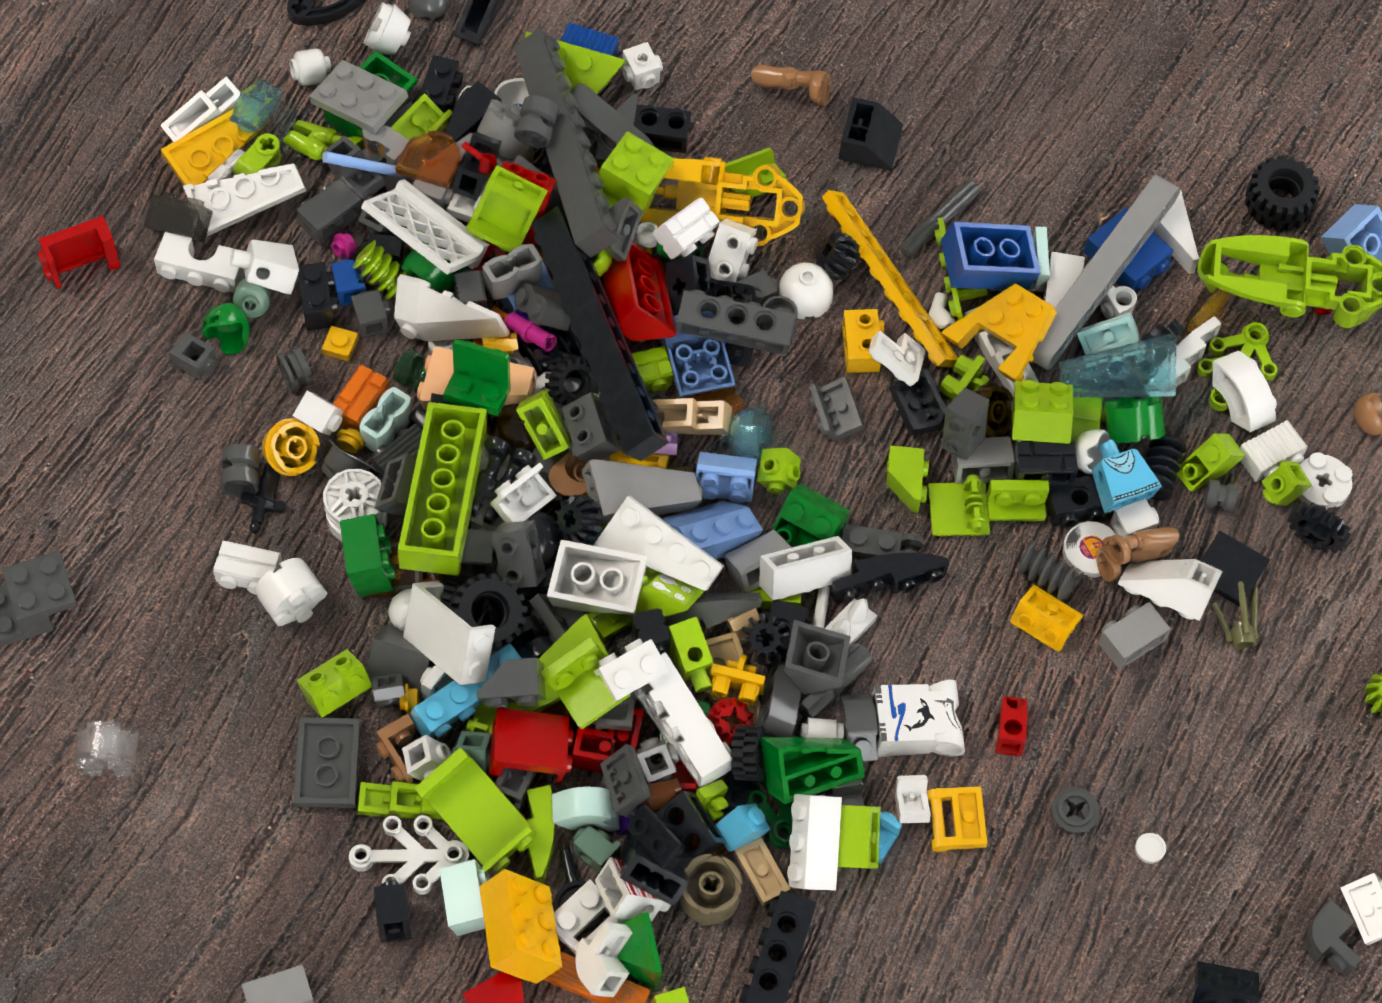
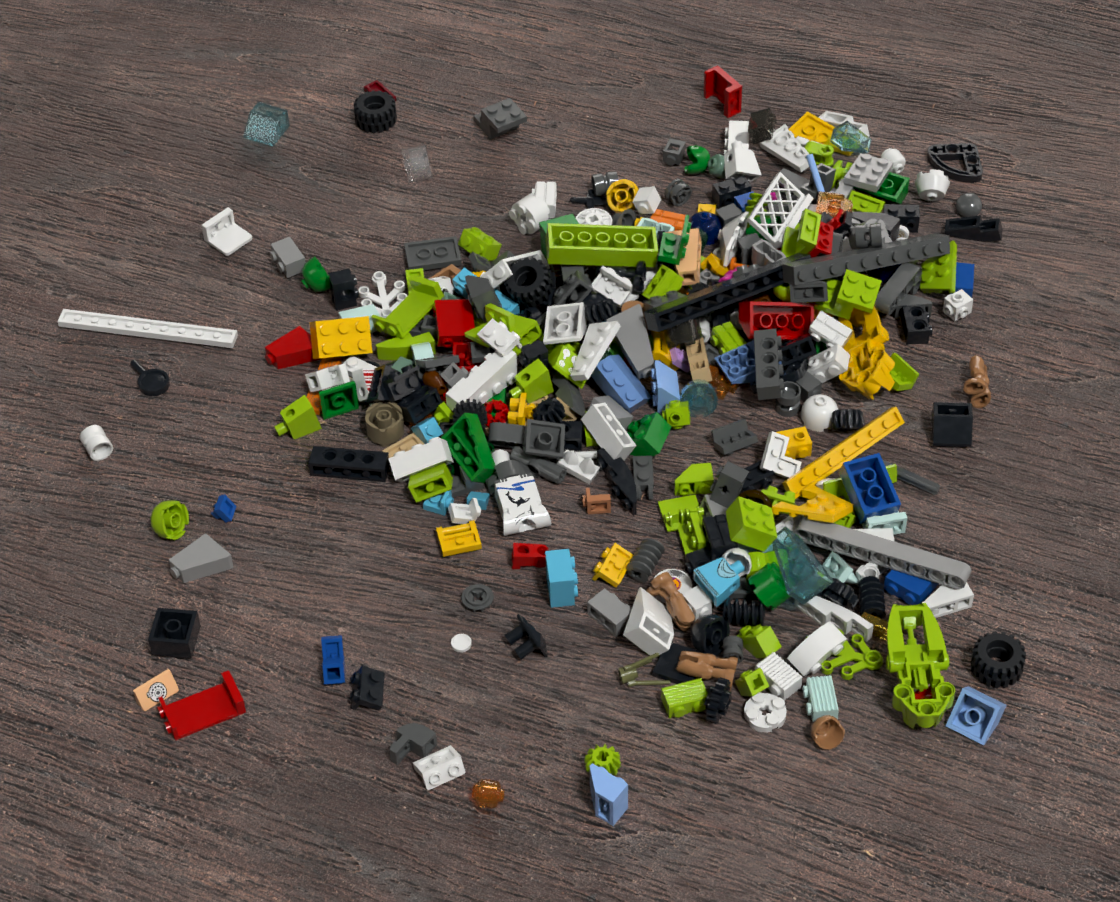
camera: 85 degrees right, 15 degrees down
none -> green cylinder [301,256,330,293]
none -> medium azure slope [467,491,490,510]
none -> black connector [504,614,548,660]
none -> medium azure brick [545,549,578,608]
none -> nougat bracket [582,488,611,514]
none -> lime brick [661,678,708,718]
none -> medium nougat piece [677,651,738,691]
none -> clear blue cylinder [688,211,722,246]
none -> black cylinder [690,614,730,656]
none -> light aqua brick [803,675,839,722]
none -> black piece [858,576,886,621]

